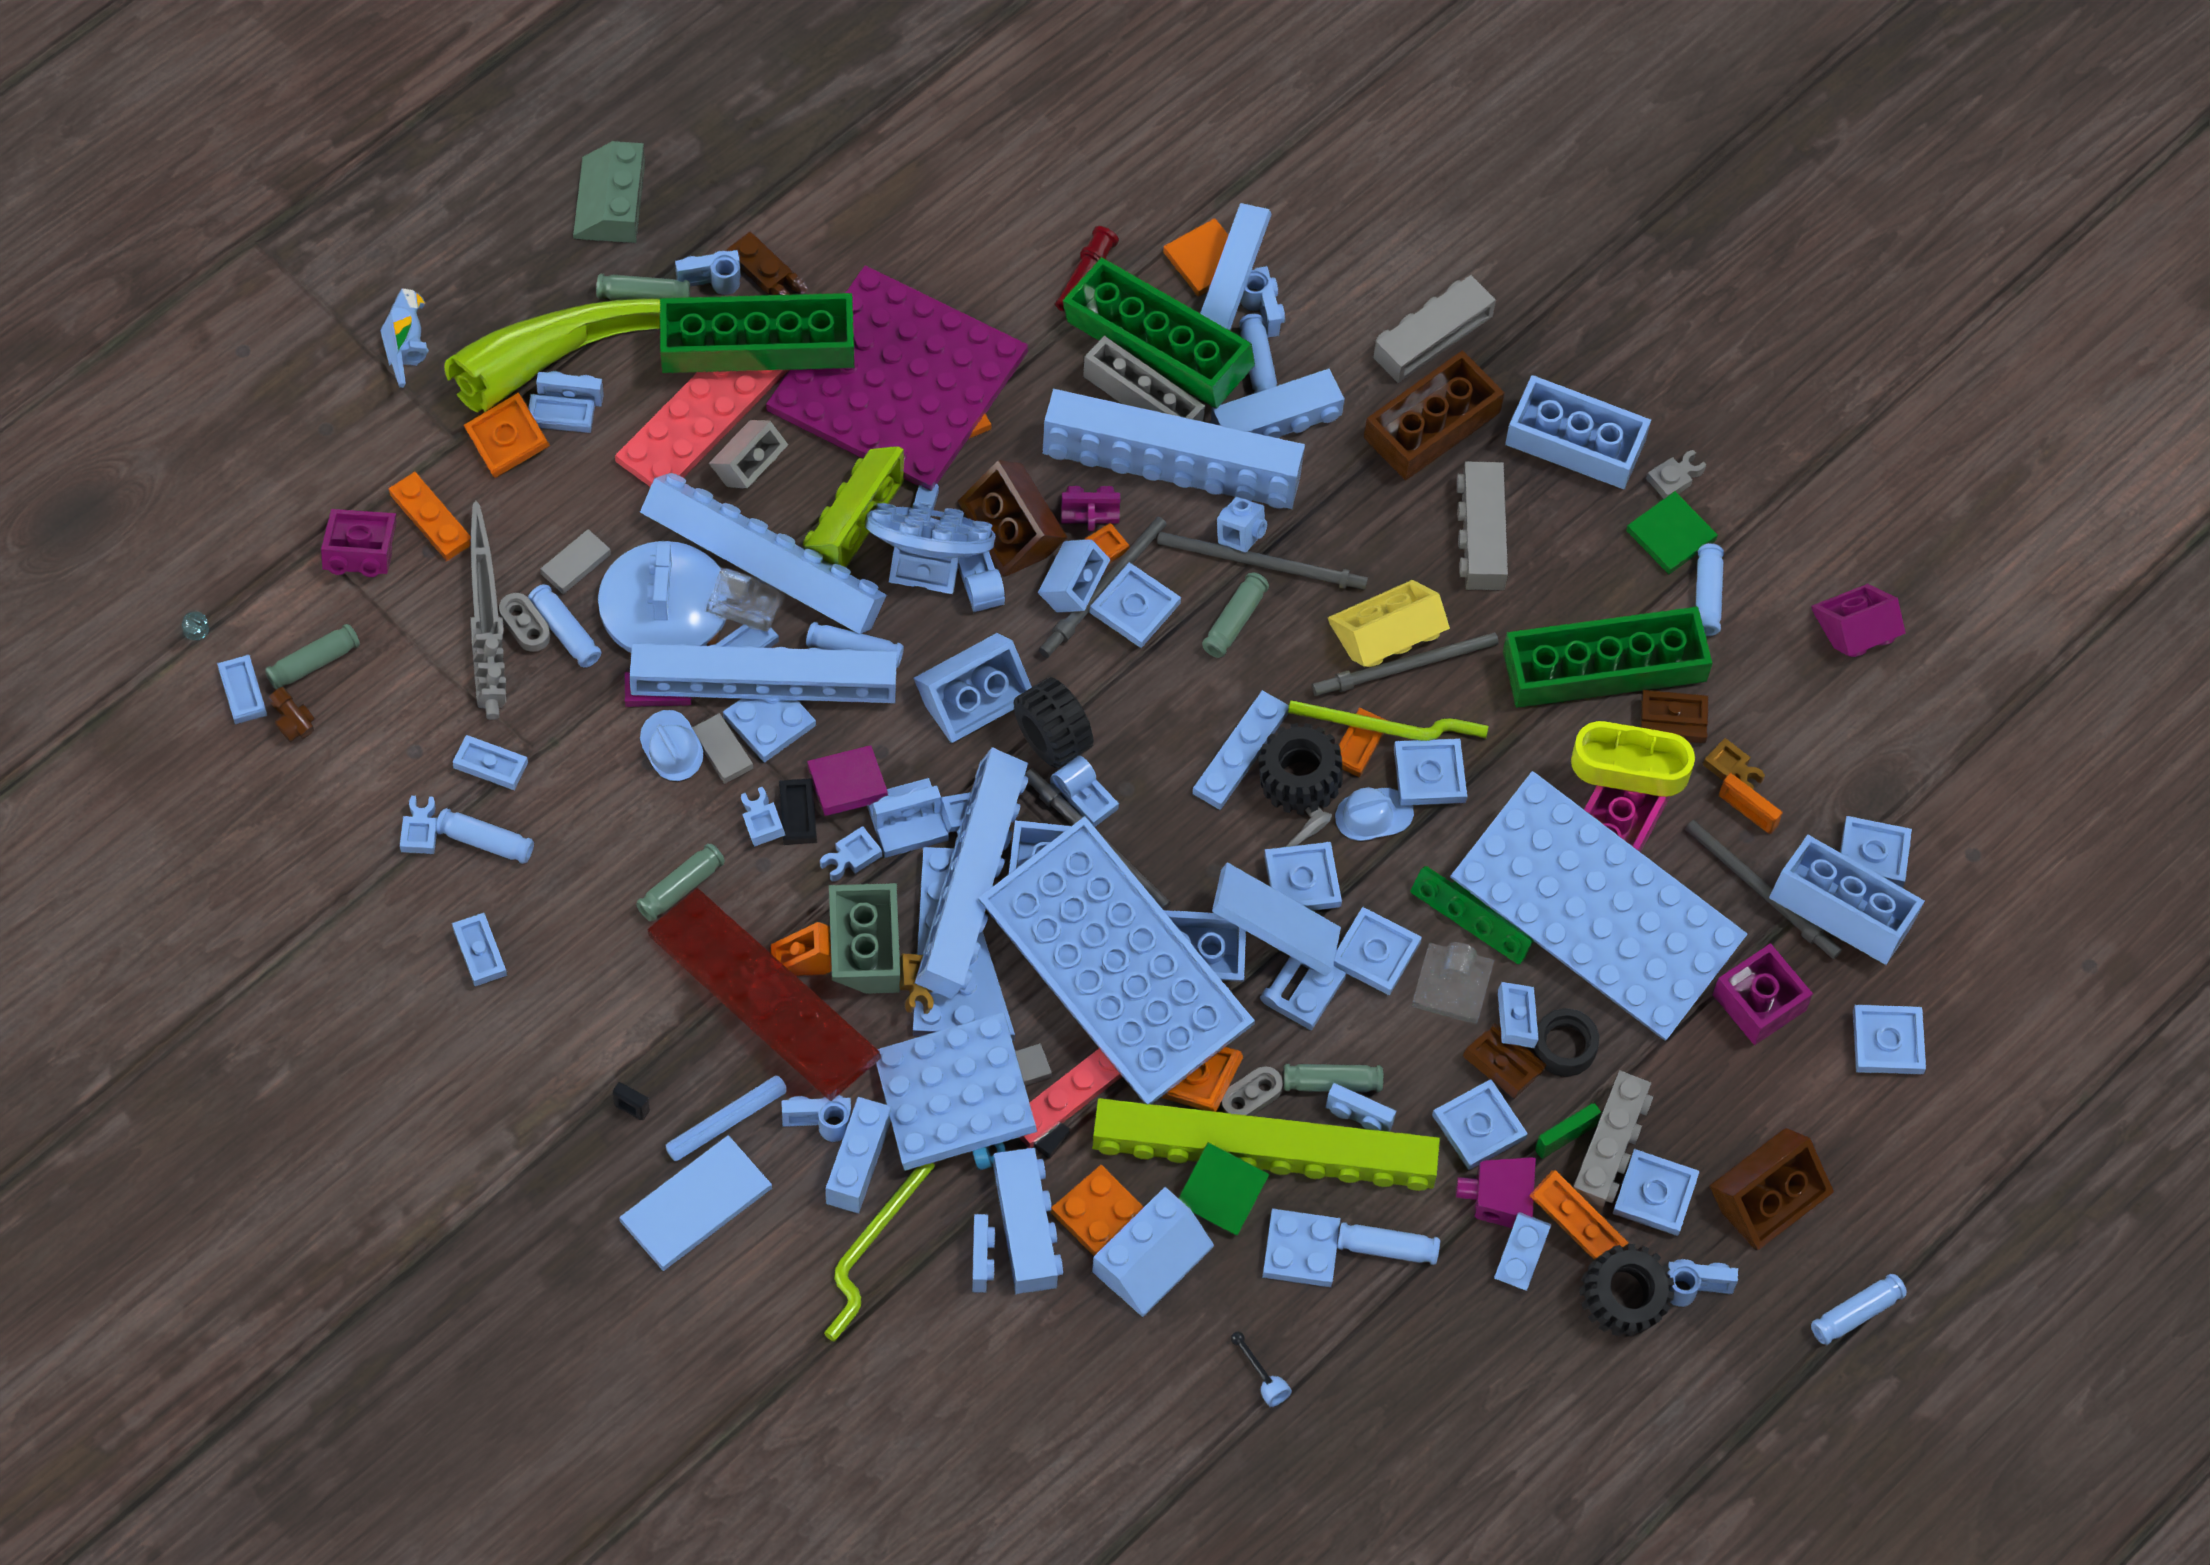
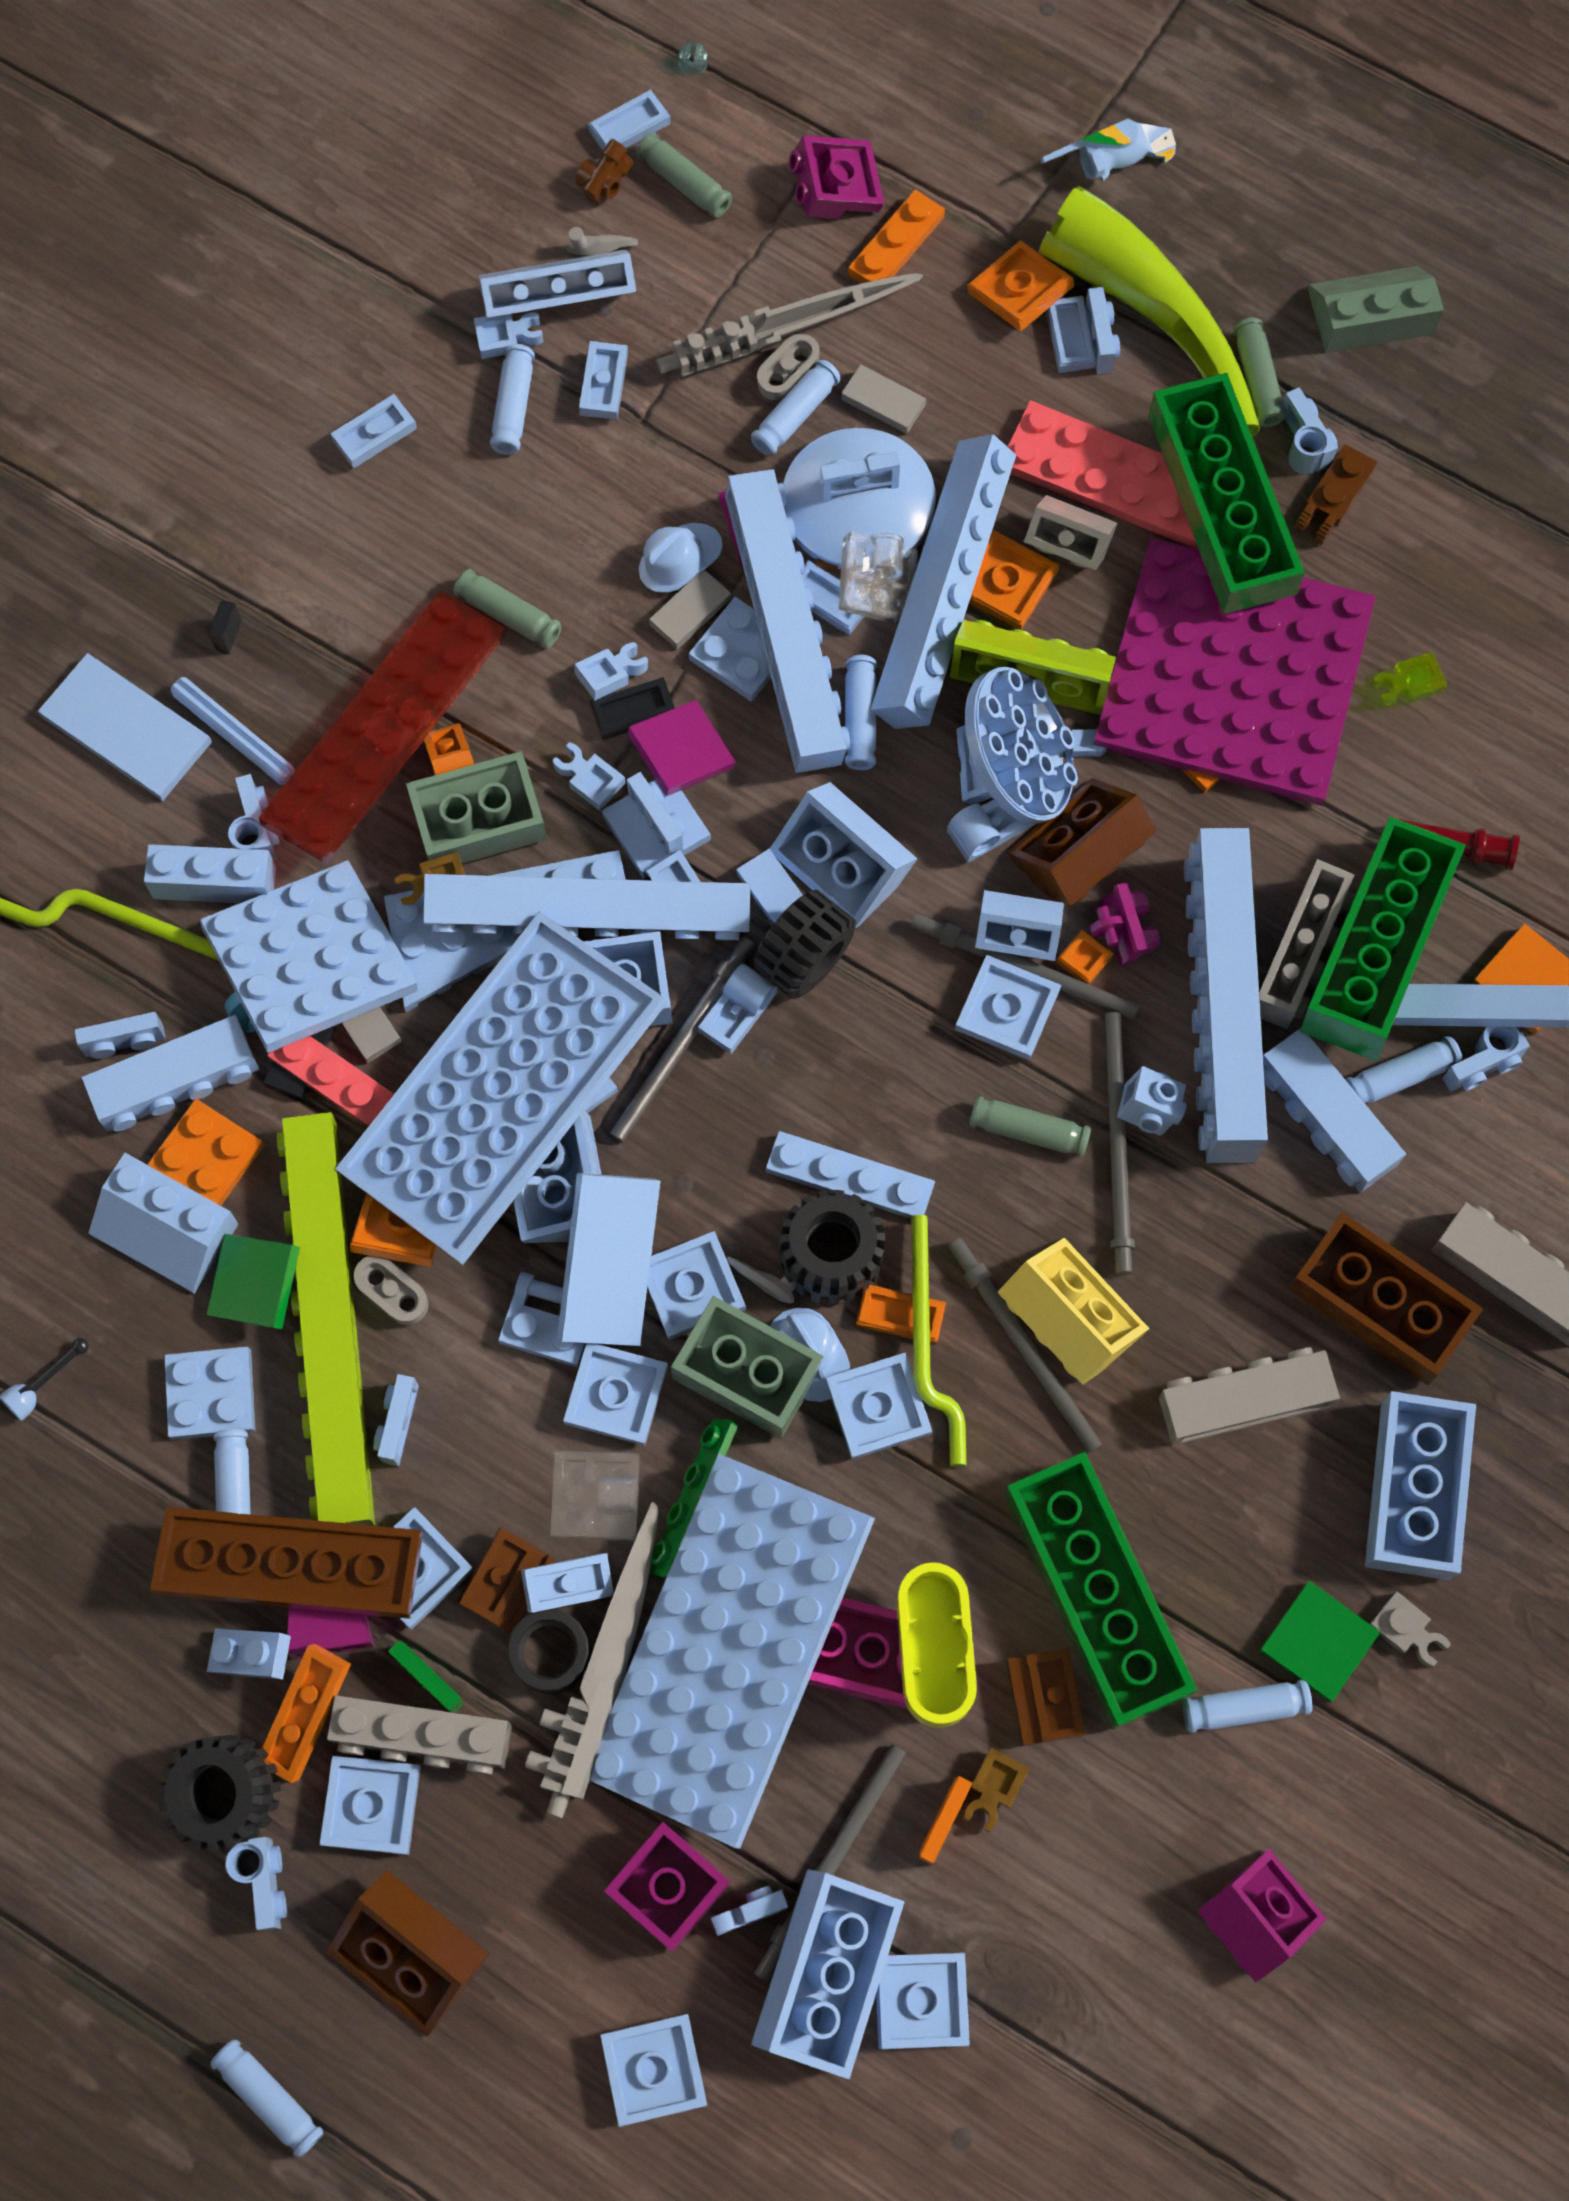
camera: 80 degrees right, 10 degrees up
sand green axle [1283,1064,1383,1092] -> none
none -> reddish brown plate [150,1507,423,1619]
none -> light blue brick [478,250,636,318]
none -> light grey piece [525,1502,659,1818]
none -> light grey bar [567,227,638,255]
none -> sand green slope [671,1296,824,1439]
none -> light blue plate [711,1886,788,1936]
none -> light blue tile [736,849,802,925]
none -> orange tile [969,530,1060,630]
none -> clear neon green plate [1371,651,1448,706]

